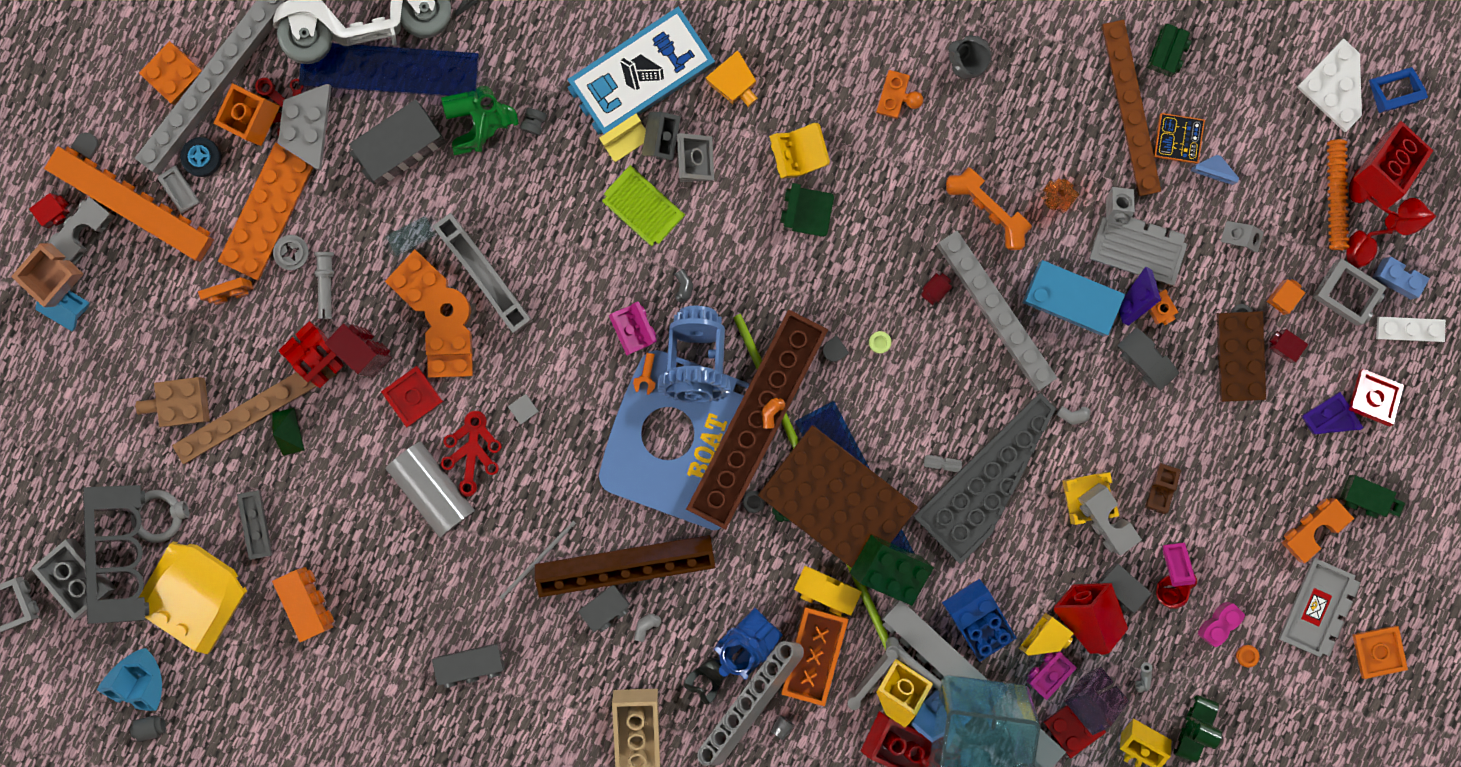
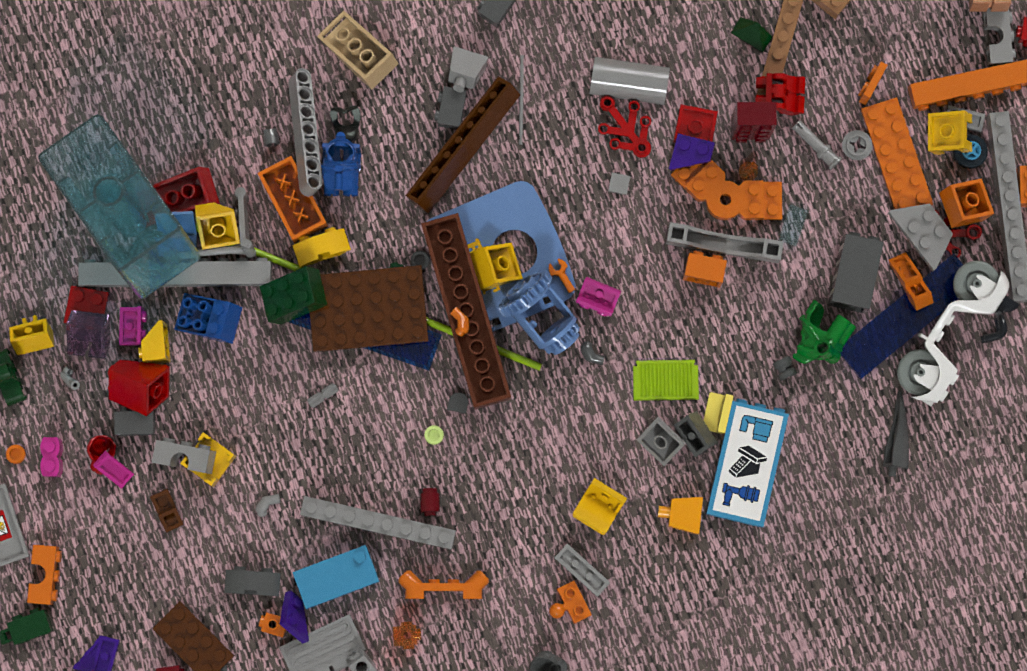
camera: 135 degrees right, 5 degrees down
light grey arm [634,614,661,642] -> none
dark green bracket [780,183,834,237] -> none
dark grey wing [913,392,1056,565] -> none
none -> light grey torso [448,46,488,93]
none -> yellow slope [470,242,523,290]
none -> light grey plate [554,544,610,597]
none -> dark purple wing [669,134,715,171]
none -> orange brick [682,251,727,288]
none -> clear orange plate [739,161,758,180]
none -> orange slope [889,252,934,311]
none -> yellow panel [928,110,972,155]

